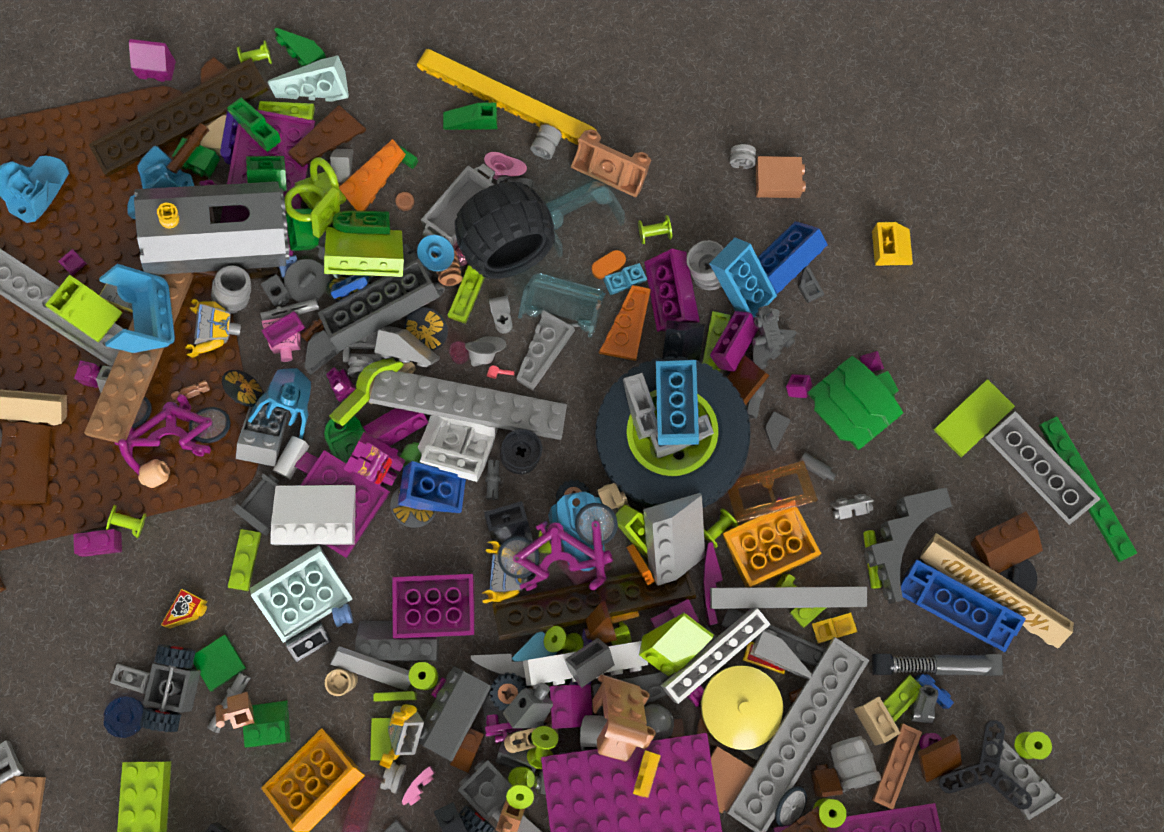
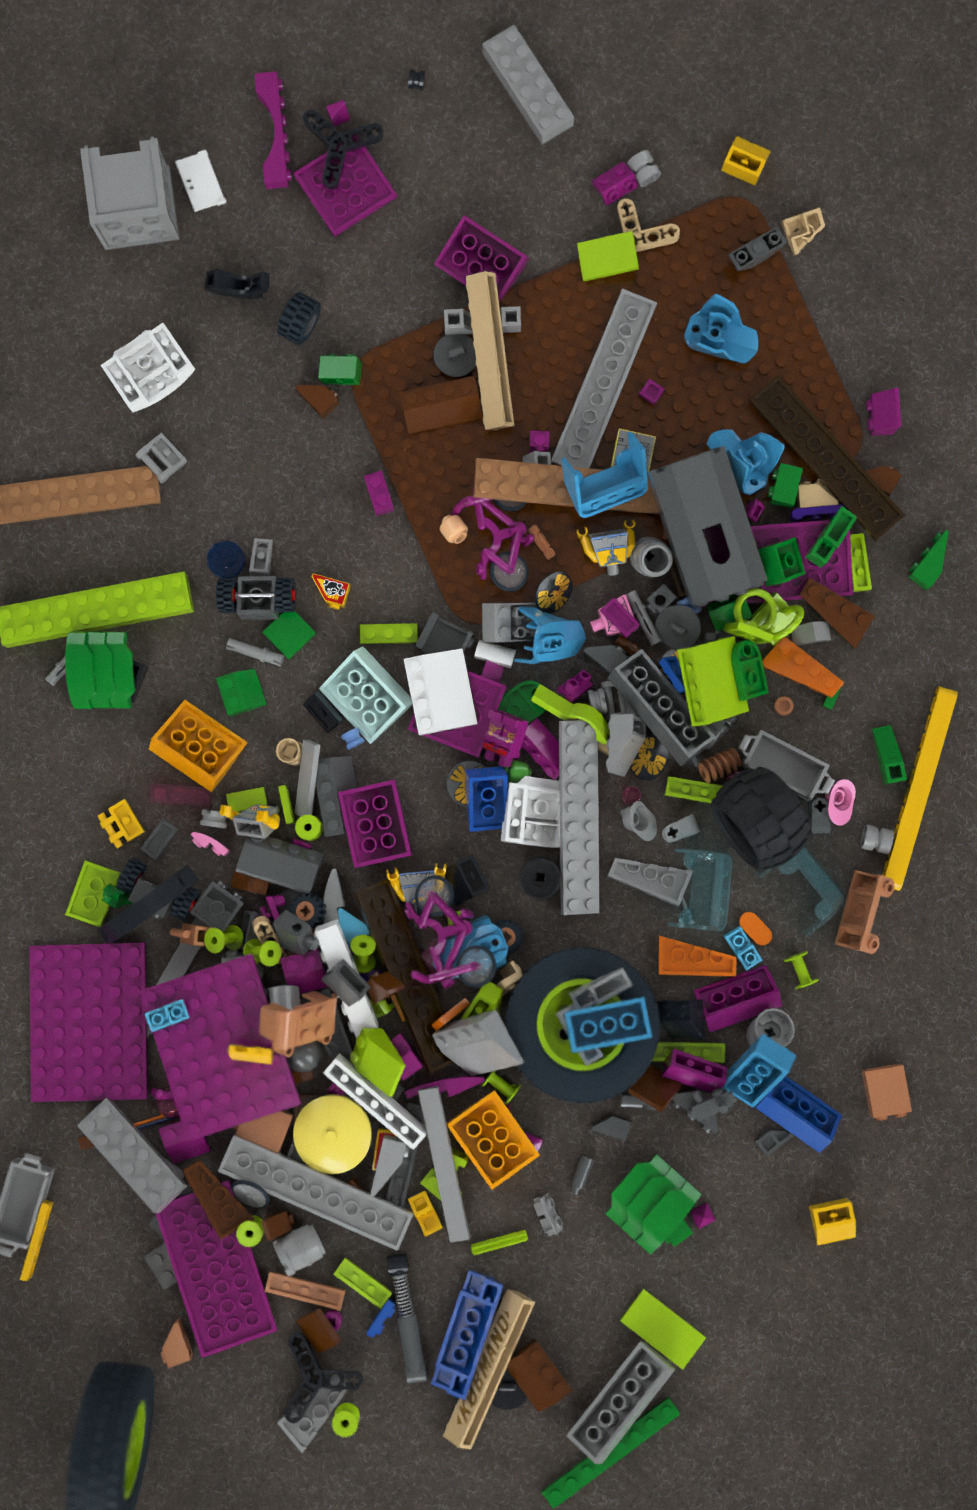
camera: 80 degrees right, 10 degrees up
lime slope [45,275,122,343] -> none
lime piece [106,505,146,538] -> none
yellow wheel [157,203,179,228] -> none
reddish brown pin [166,123,210,174] -> none
nougat brick [215,692,254,729] -> none
lime piece [237,40,272,64] -> none
light aqua wedge [268,56,349,102] -> none
dark azure dish [417,235,454,271] -> none
dark grey pin [485,460,501,500] -> none
coral hand [487,366,514,379] -> none
clear orange door [728,461,818,522] -> none
light grey wheel [730,144,756,169] -> none
magenta slope [786,374,812,398] -> none
tan panel [854,697,900,745] -> none
dark grey arch [864,488,952,604] -> none
dark grey piece [910,685,938,724] -> none

